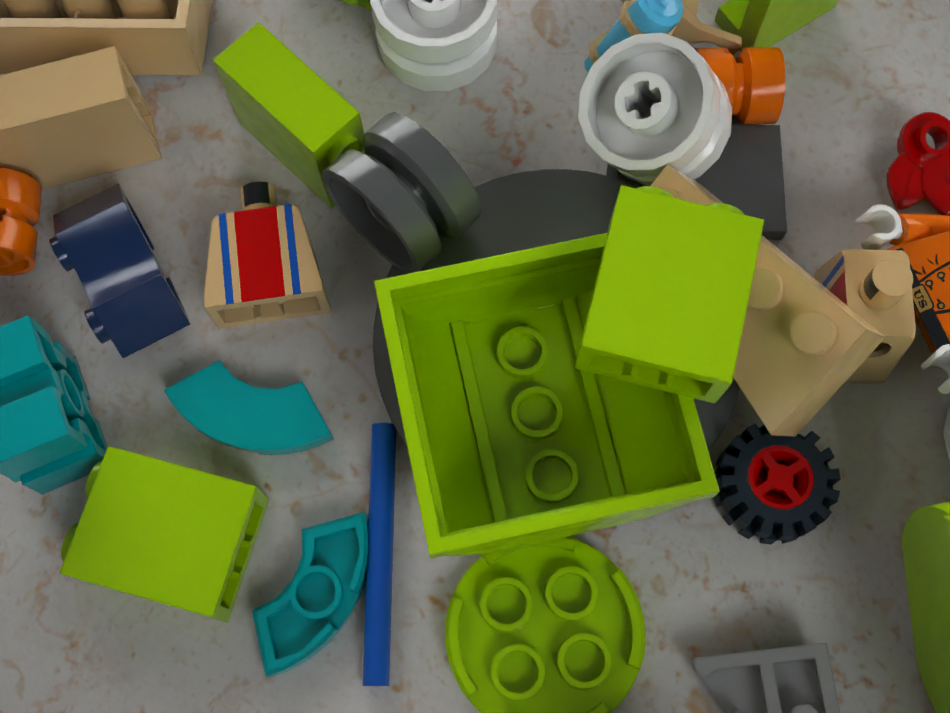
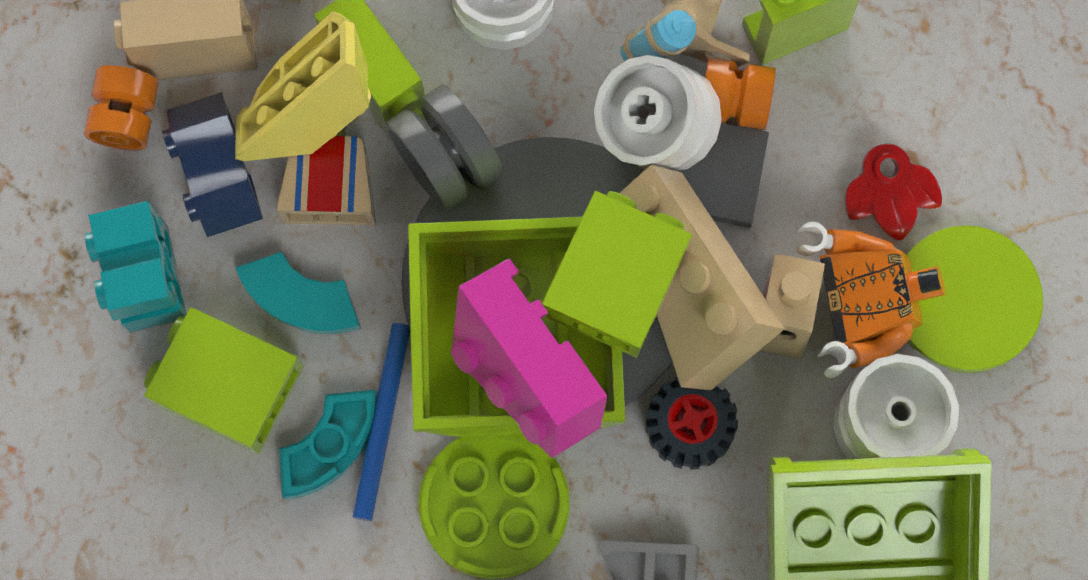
camera: 10 degrees right, 5 degrees up
none -> light yellow wedge [235,11,371,161]
none -> dark pink wedge [451,258,607,458]

